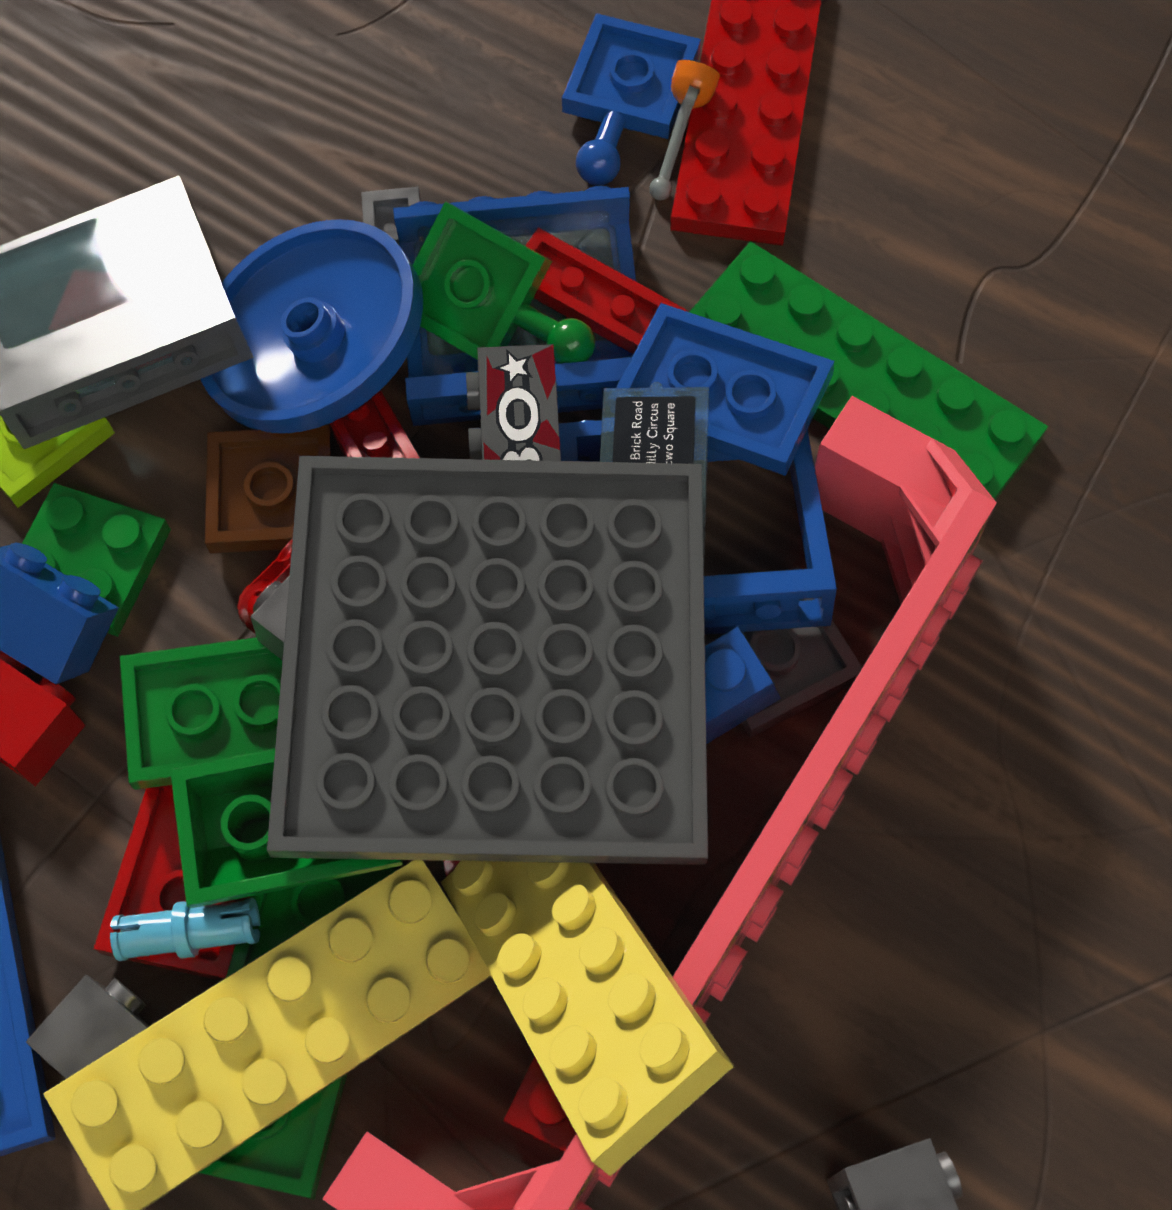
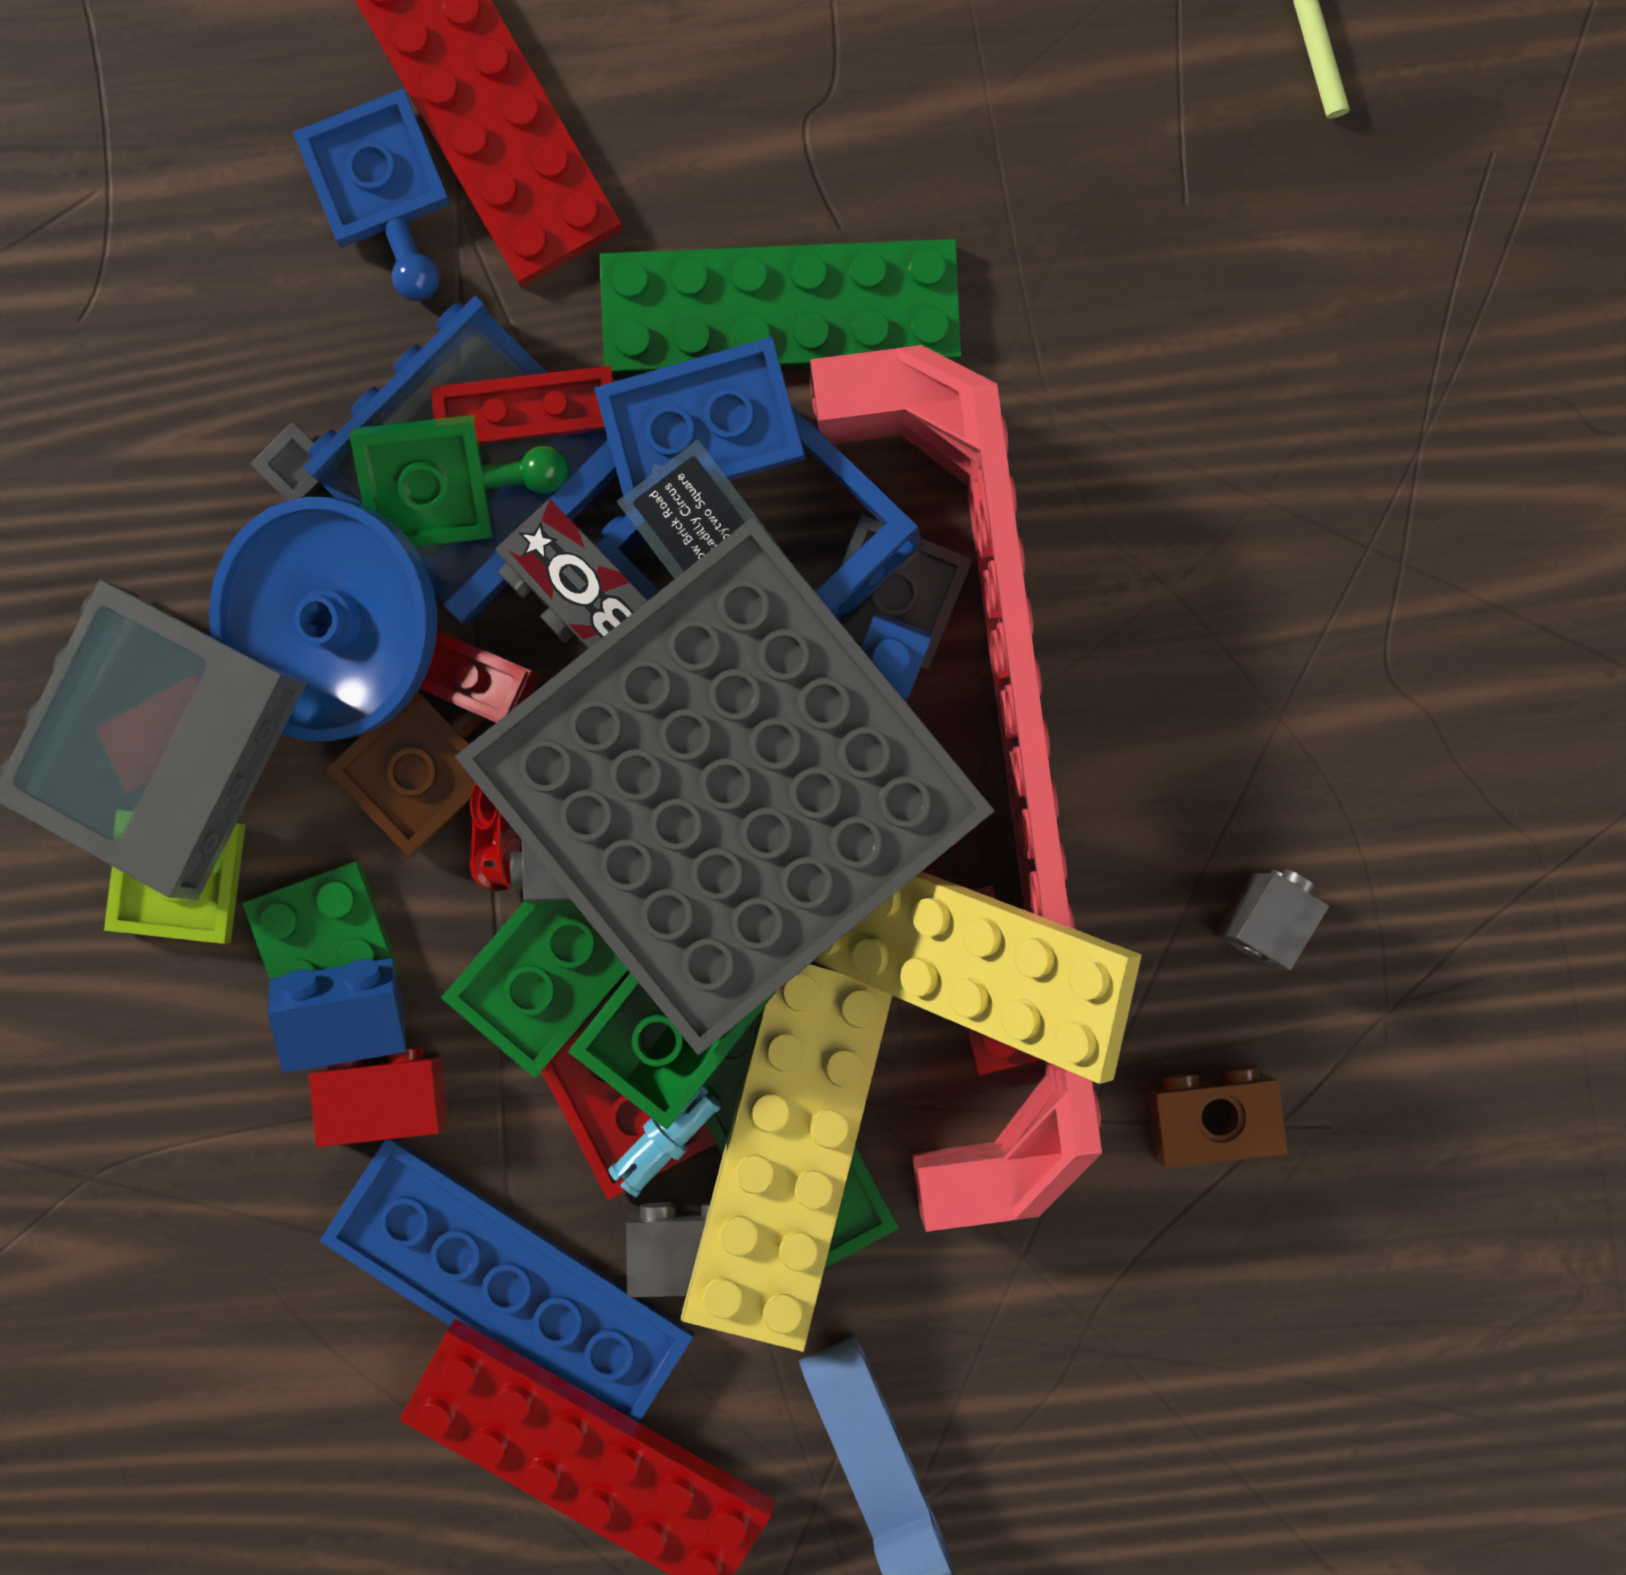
camera: 45 degrees left, 20 degrees up
hinge [649,60,720,200] -> none

